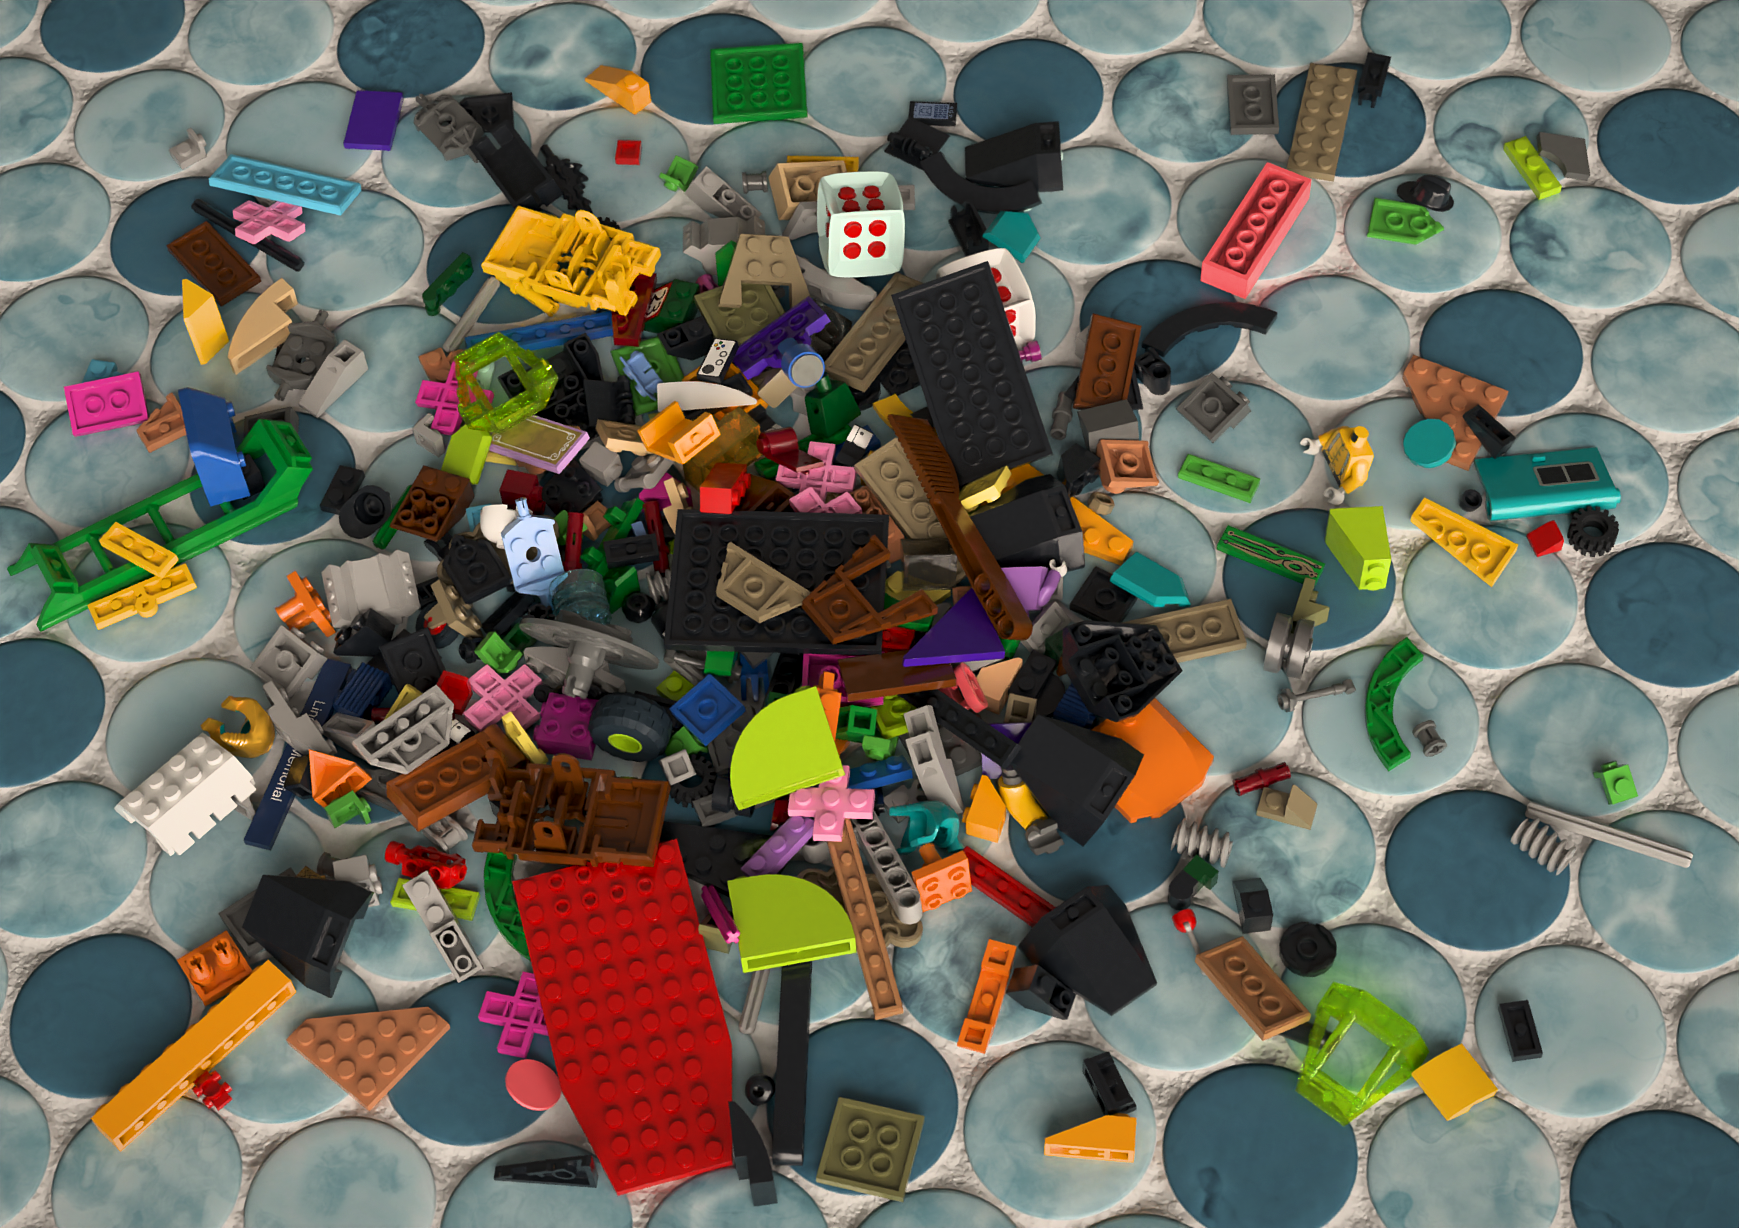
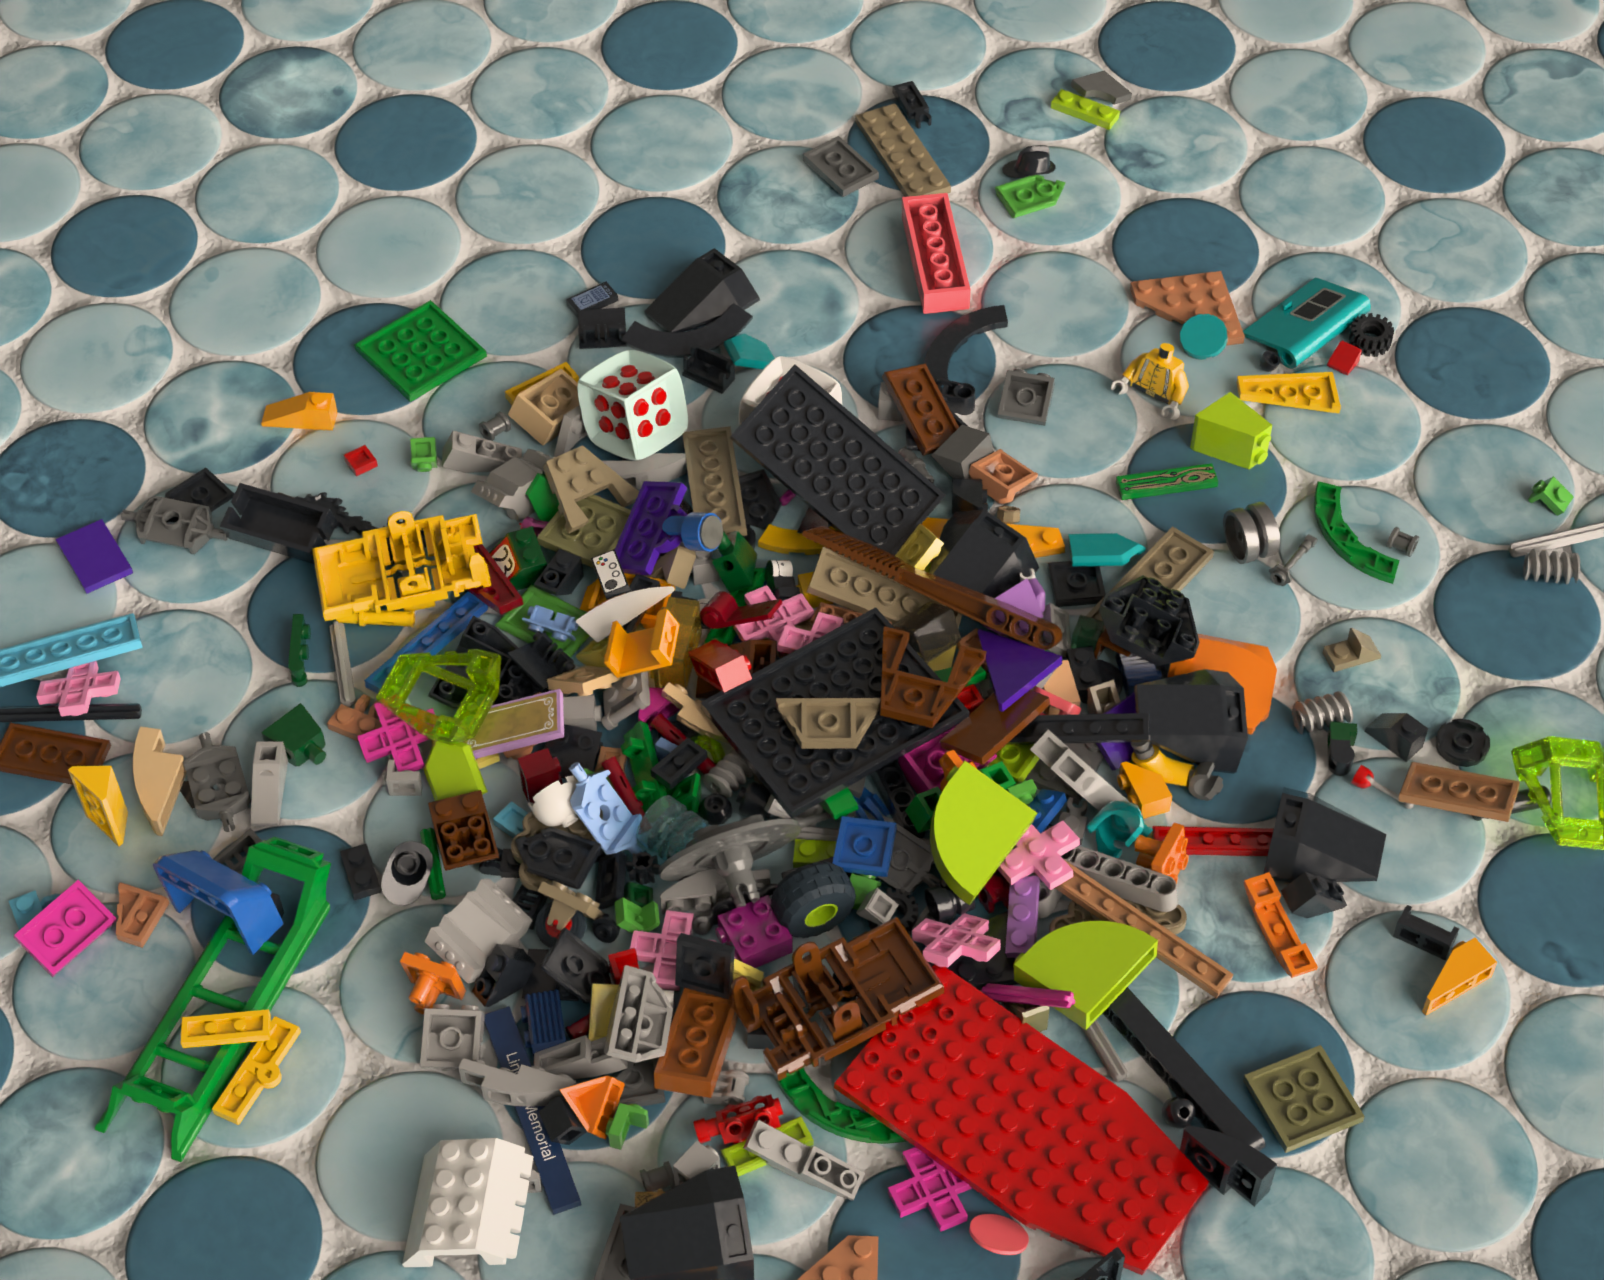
camera: 40 degrees left, 5 degrees down
pearl gold piece [201,696,275,758] -> none
bright green tile [1178,454,1260,503] -> none
dark red pin [1233,762,1291,796] -> none
olive slope [1291,577,1330,634] -> none
black slope [1462,405,1516,459] -> none
none -> dark green torso [261,703,326,767]
none -> black plate [675,933,735,999]
none -> bright pink plate [912,913,1000,967]

